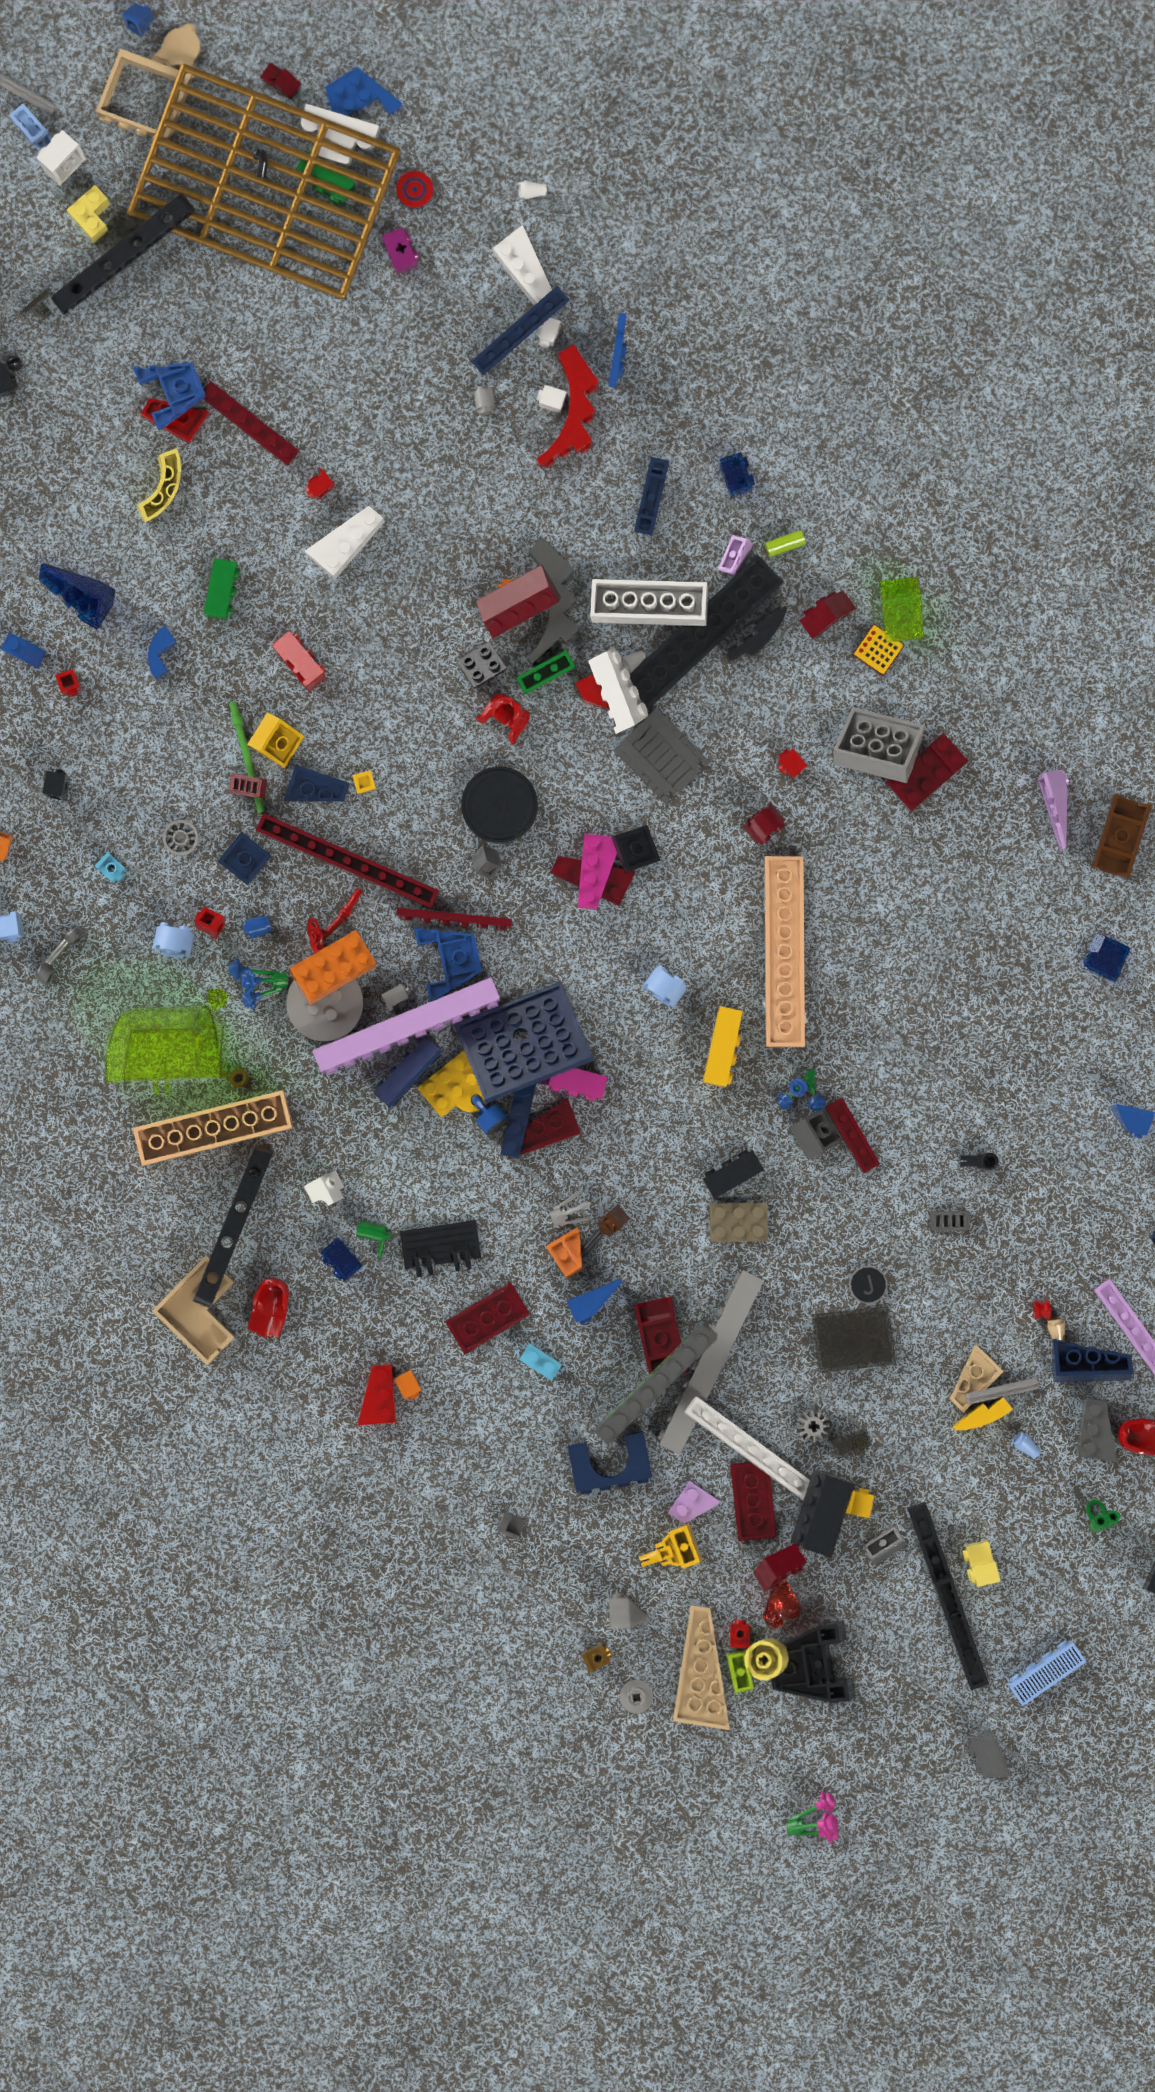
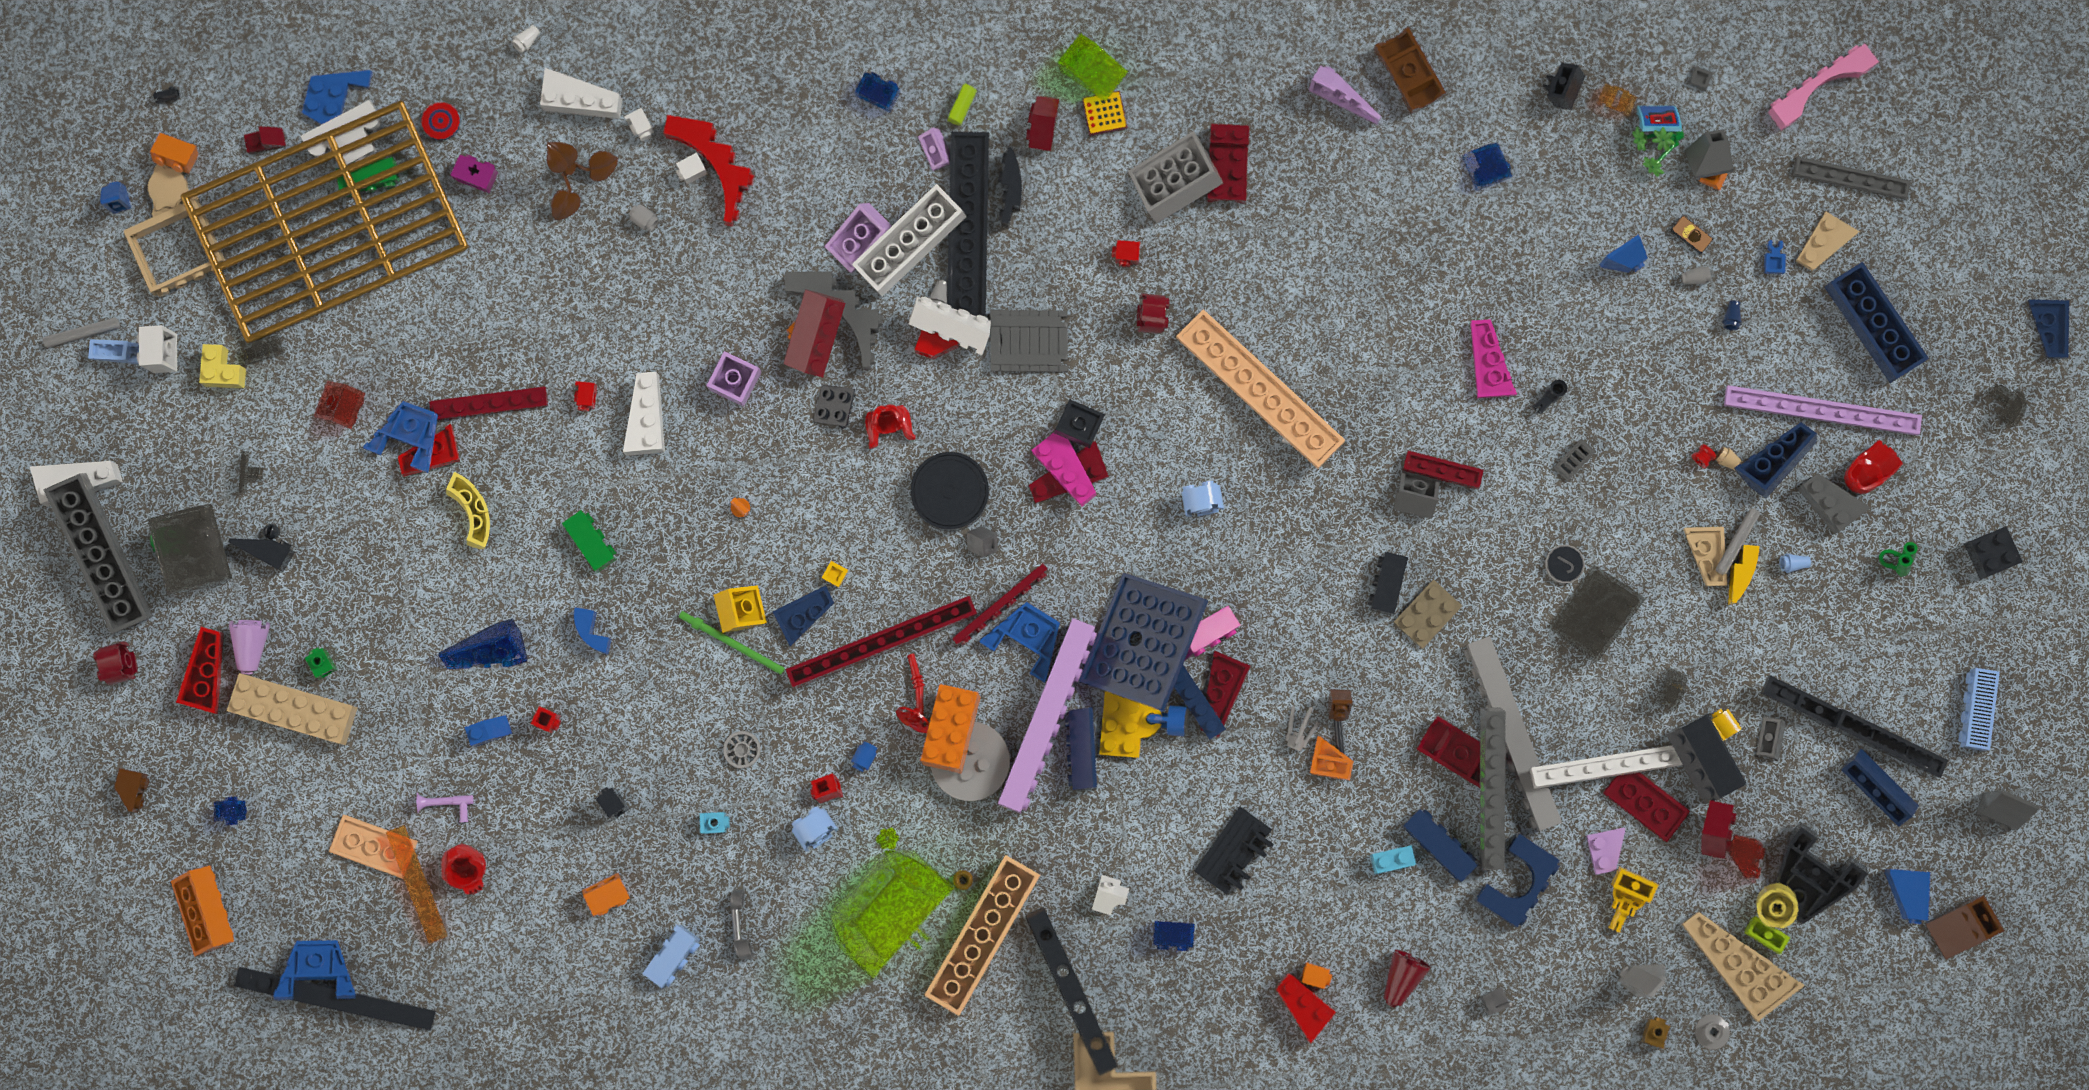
camera: 40 degrees left, 5 degrees down
black beam [51,194,195,315] -> none
dark blue plate [218,832,272,886] -> none
dark red slope [229,773,268,798] -> none
blue plant [229,958,288,1010] -> none
red hair [247,1277,289,1338] -> none
black arm [253,149,268,178] -> none
wedge [272,631,326,692] -> none
green piece [356,1220,392,1259] -> none
light grey brick [381,984,413,1012] -> none
dark red tile [445,1282,531,1354] -> none
dark blue plate [471,285,570,376] -> none
green brick [515,650,575,695] -> none
blue slope [567,1279,622,1325] -> none
blue wing [608,313,627,388] -> none
dark blue slope [634,457,669,536] -> none
yellow brick [702,1006,743,1088] -> none
red brick [729,1620,750,1648] -> none
blue plant [776,1069,826,1111] -> none
plant [787,1791,839,1844] -> none
light grey gear [797,1409,830,1443] -> none
light yellow brick [962,1540,1000,1587] -> none
none -> orange brick [150,133,198,174]
none -> clear red slope [313,381,366,429]
none -> reddish brown plant [547,142,618,221]
none -> lavender brick [707,351,761,407]
none -> orange plate [730,497,750,518]
none -> lavender slope [825,203,892,273]
none -> dark red cone [1383,949,1431,1008]
none -> dark blue brick [1401,809,1478,883]
none -> dark pink wing [1470,319,1517,398]
none -> dark blue brick [1841,749,1919,827]
none -> blue slope [1885,869,1930,924]
none -> reddish brown slope [1925,895,2005,960]

